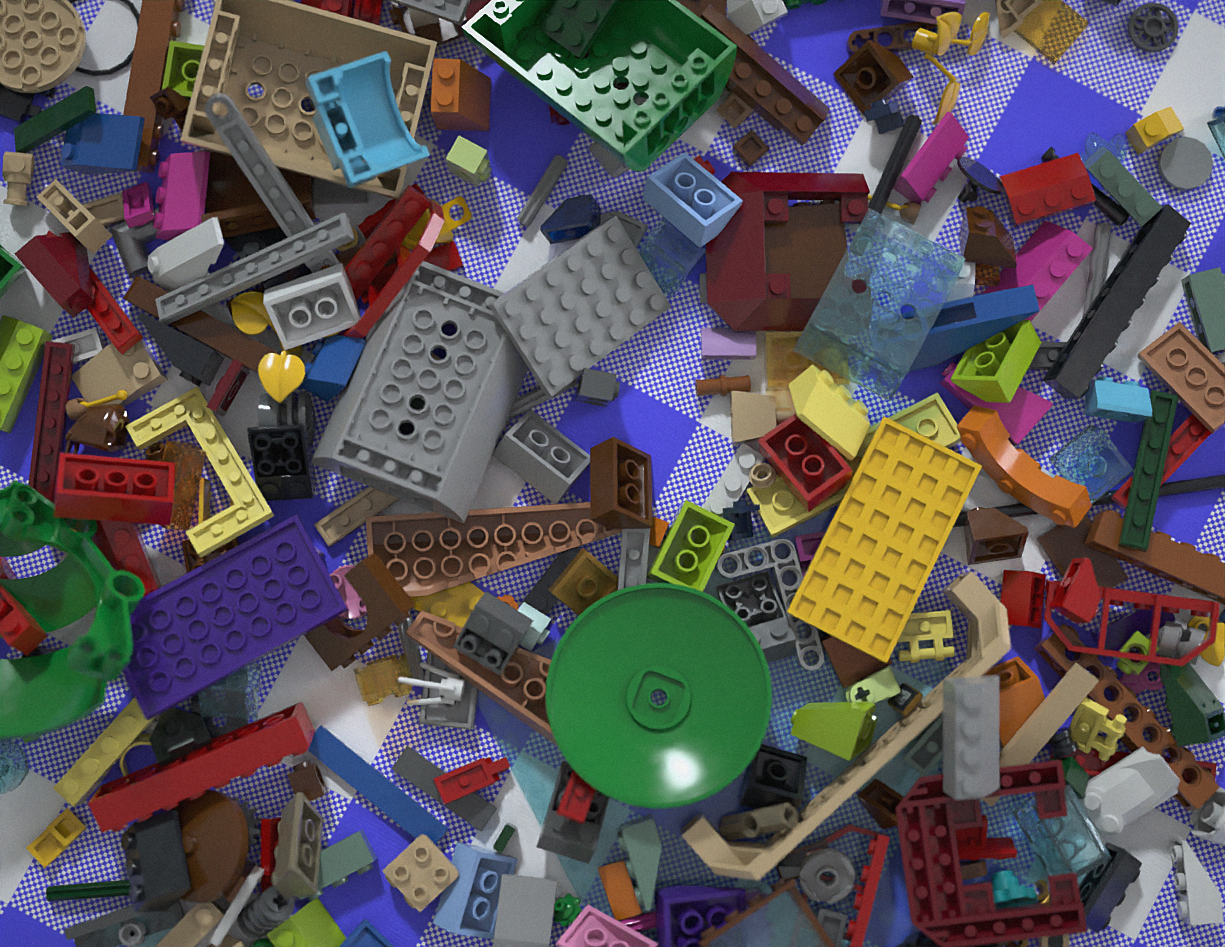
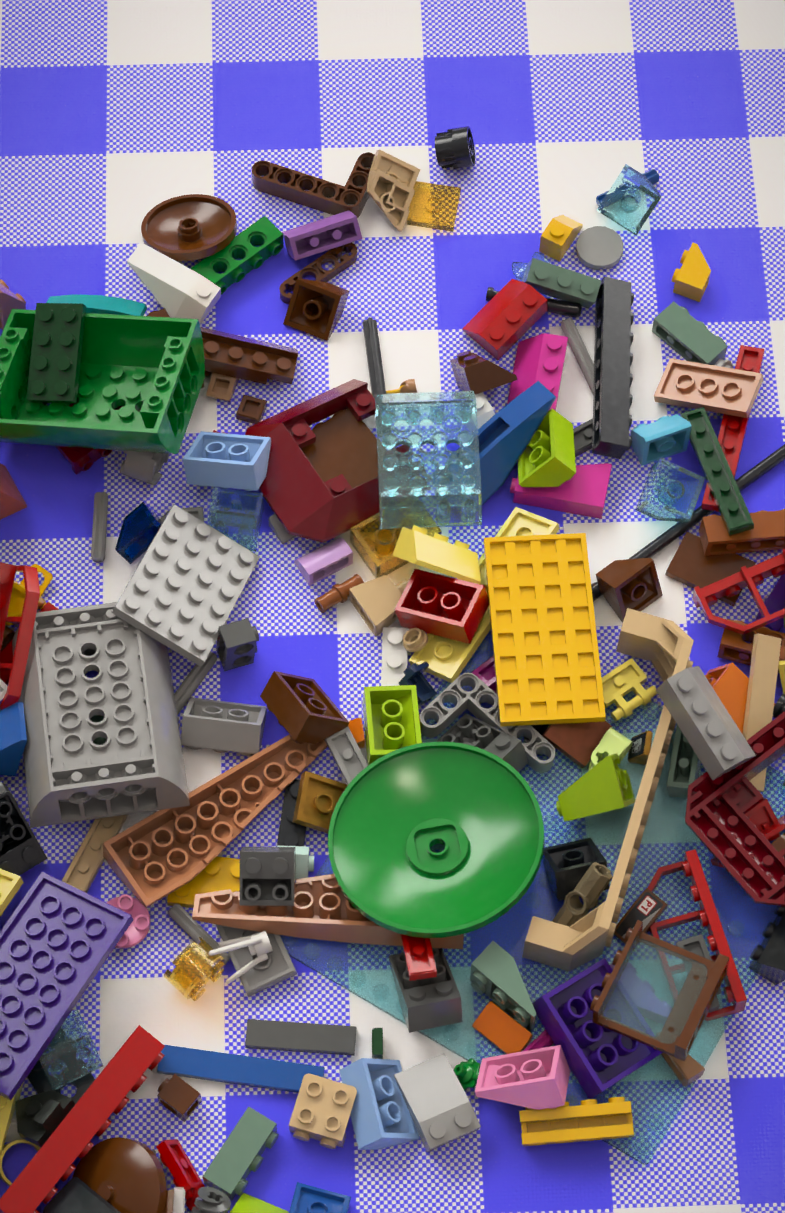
camera: 30 degrees left, 20 degrees down
dark tan slope [272,792,324,898] -> none
reddish brown arch [304,553,415,671] -> none
red hinge [433,757,511,806] -> none
yellowish green brick [446,136,492,187] -> none
light grey tile [799,848,855,903] -> none
reddish brown slope [857,778,904,830] -> none
dark blue bracket [864,99,904,134] -> none
dark pink slope [893,111,969,204] -> none
yellow plant [912,12,990,125] -> none
orange brick [956,405,1092,528] -> none
shield [957,157,1004,203] -> none
clear orange tile [975,263,1000,286] -> none
red brick [1000,570,1046,629] -> none
red slope [1049,557,1101,623] -> none
dark grey wheel [1128,3,1179,52] -> none

